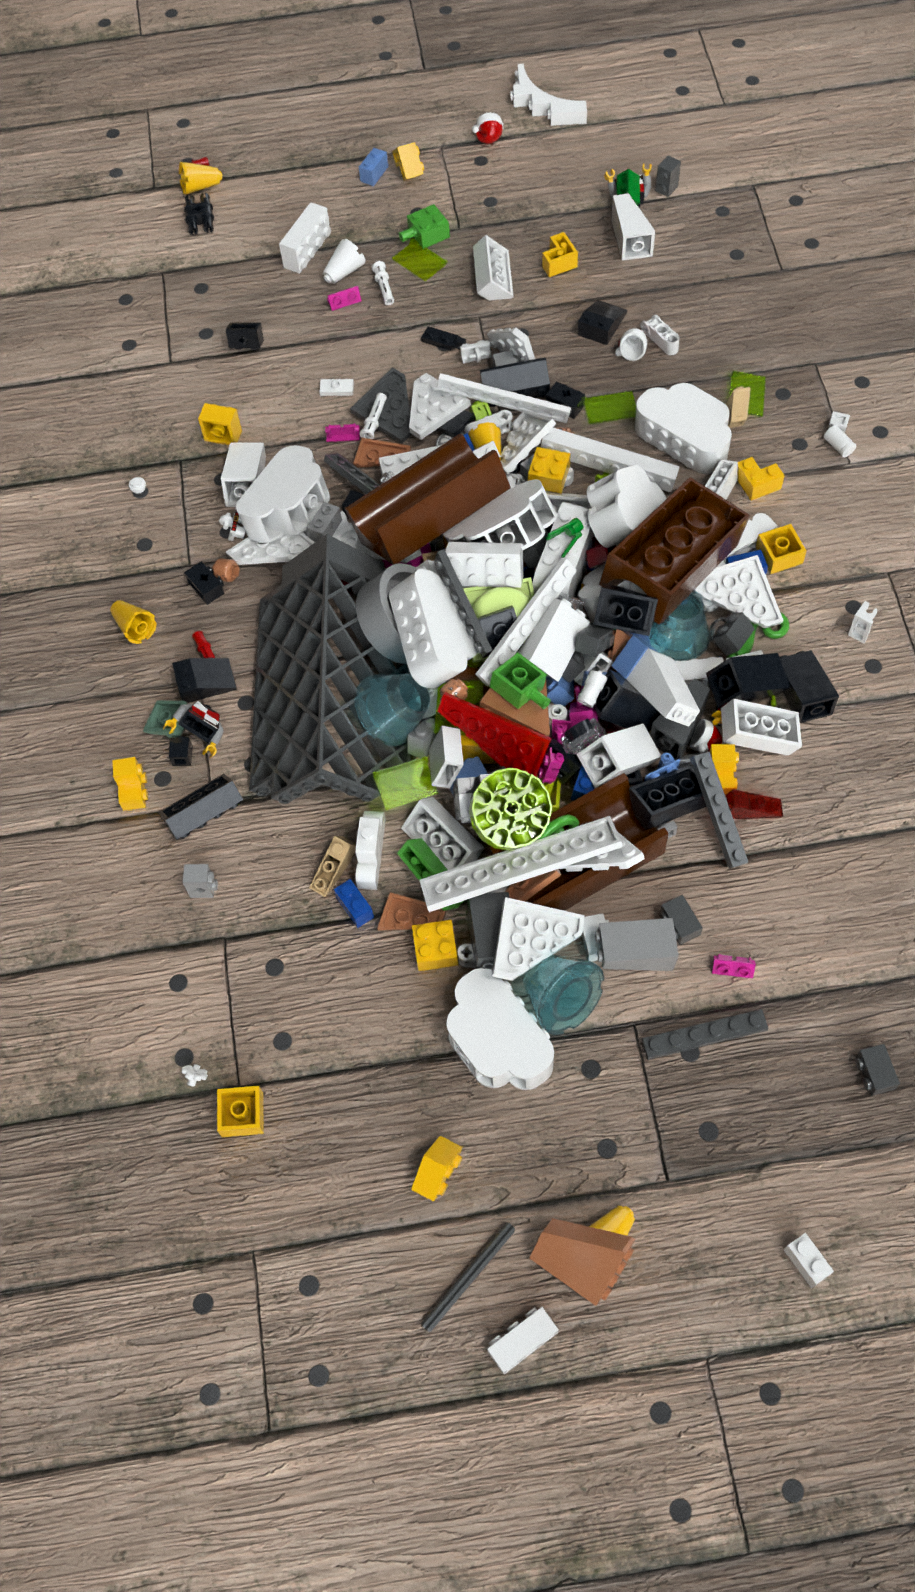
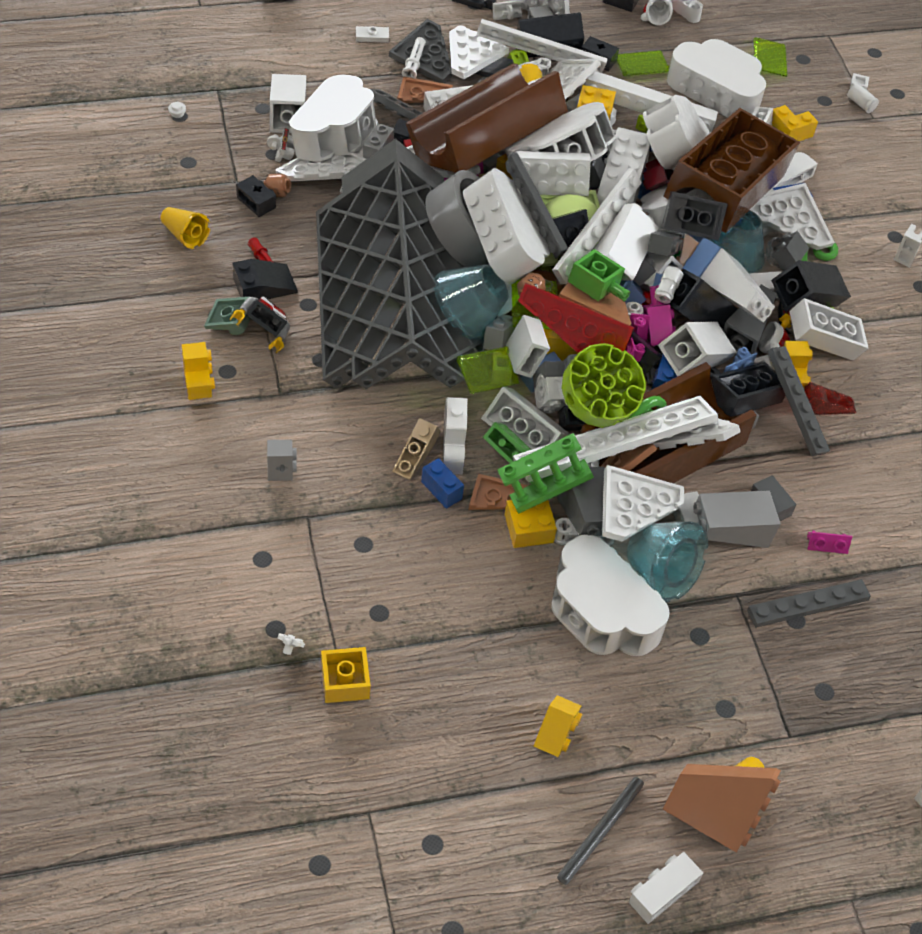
camera: 15 degrees left, 10 degrees down
slope [158,774,243,839] -> none
black brick [169,736,193,766] -> none
yellow brick [198,403,242,445] -> none
dark pink hinge [325,423,360,442] -> none
green plant [546,518,584,558] -> none
clear piece [561,718,607,755] -> none
tan slope [725,386,750,428] -> none
yellow brick [756,524,807,574] -> none
black slope [780,650,839,723] -> none
none -> bright green fence [497,433,594,514]

